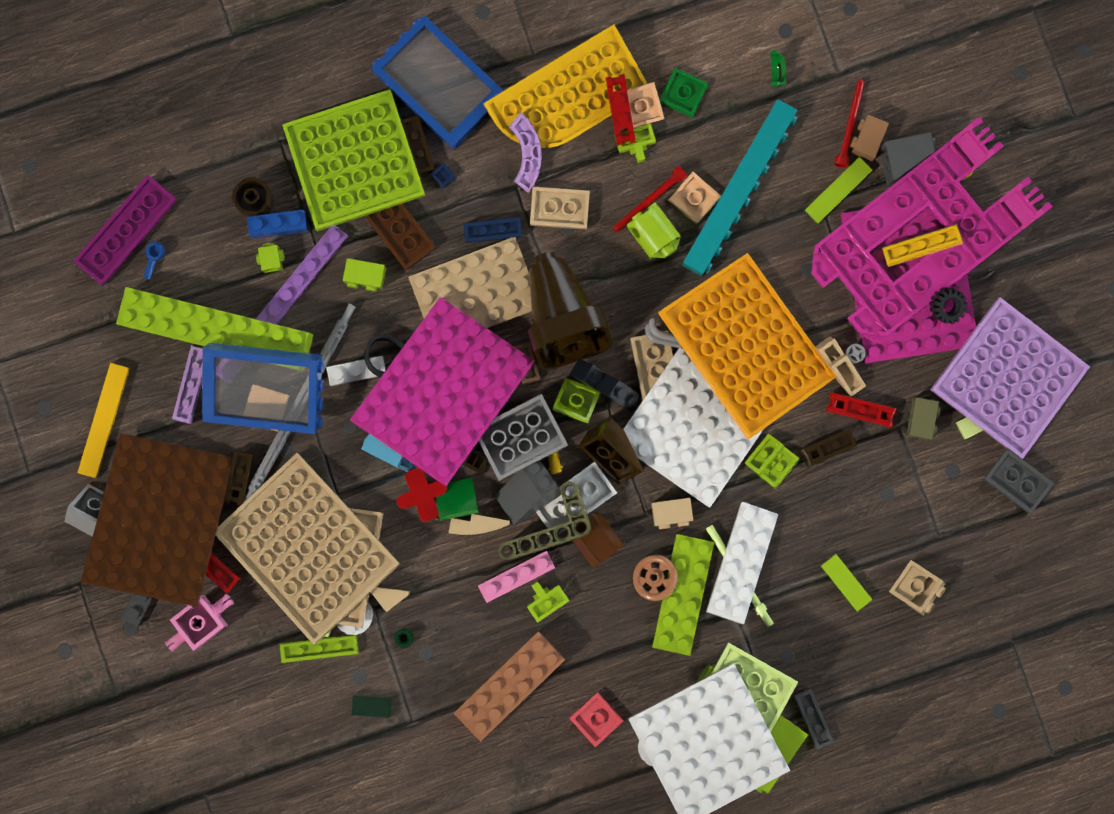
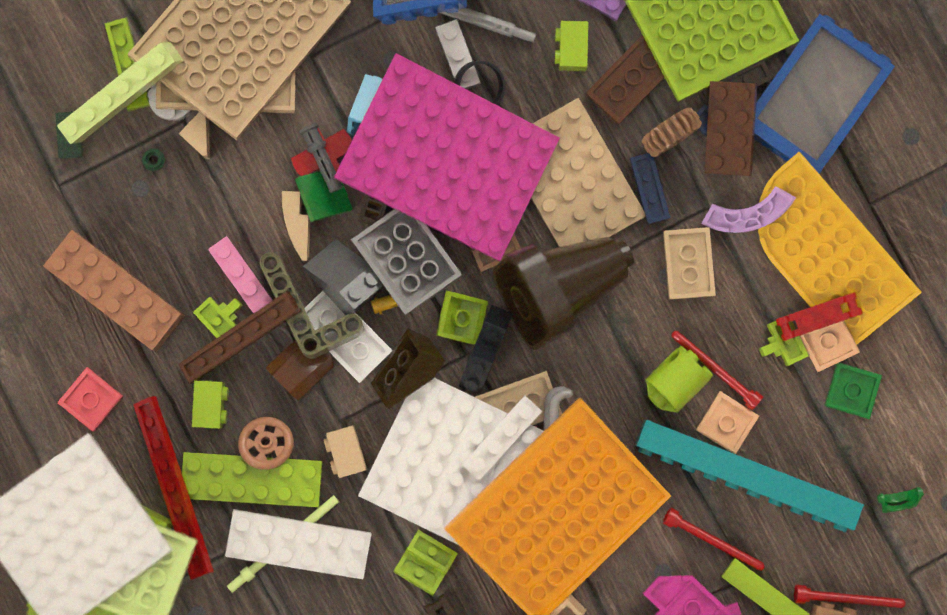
camera: 75 degrees right, 0 degrees up
none -> yellowish green brick [57,42,184,144]
none -> red plate [133,396,214,580]
none -> reddish brown tile [178,291,301,384]
none -> lime brick [192,381,229,428]
none -> dark grey pin [299,123,343,193]
none -> white plate [462,396,542,481]
none -> medium nougat gear [642,108,702,157]
none -> red piece [662,507,765,571]
none -> reddish brown plate [705,81,757,176]

